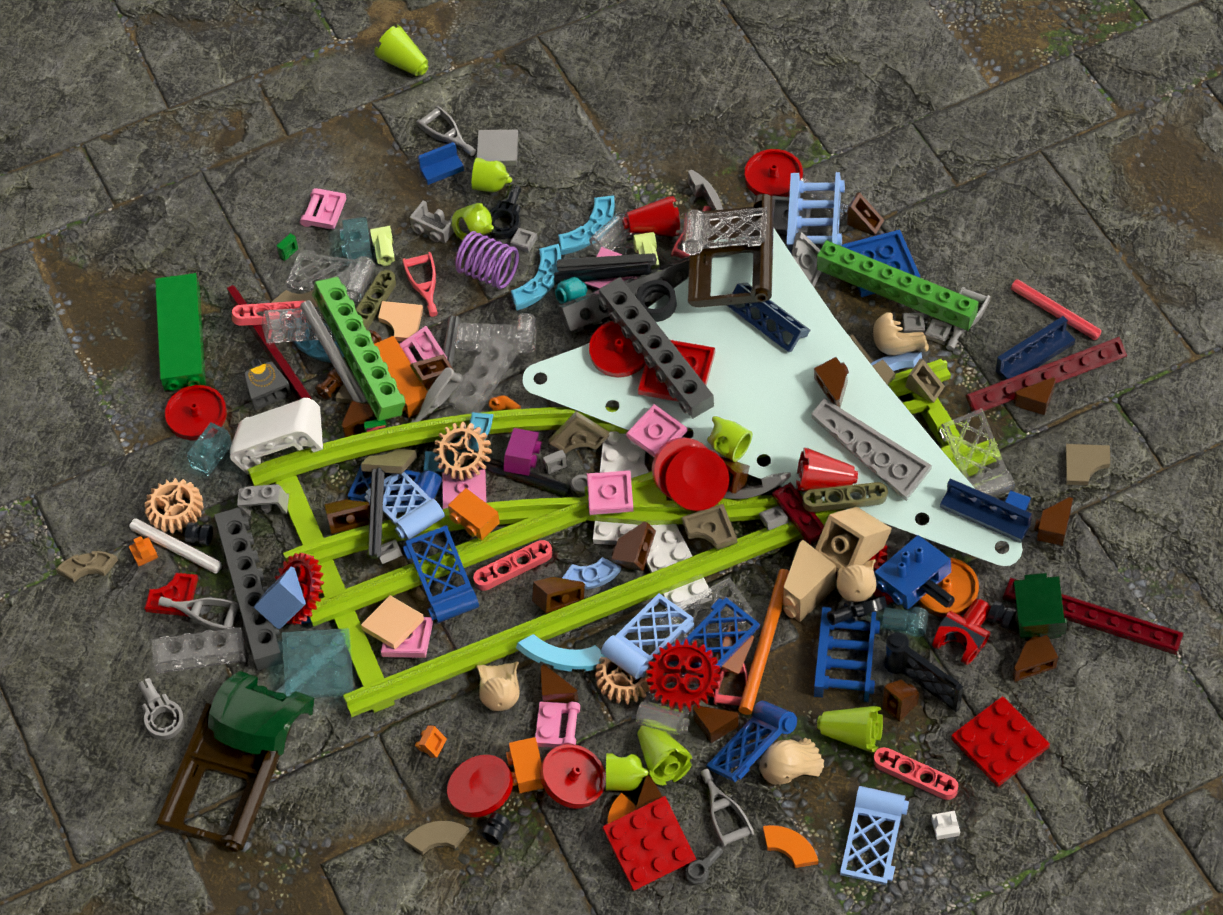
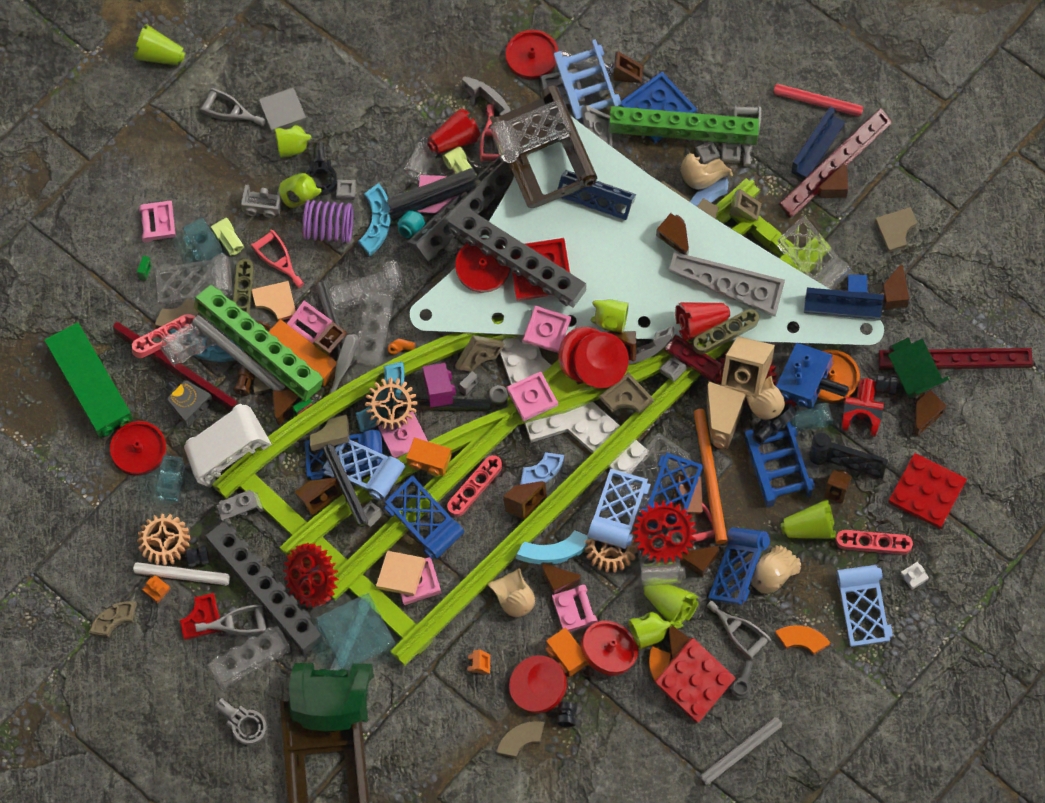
camera: 25 degrees left, 10 degrees up
medium blue slope [254,567,306,629] -> none
blue panel [418,142,464,185] -> none
medium azure tile [558,196,615,255] -> none
reddish brown slope [612,522,656,571] -> none
black tyre [636,280,677,322] -> none

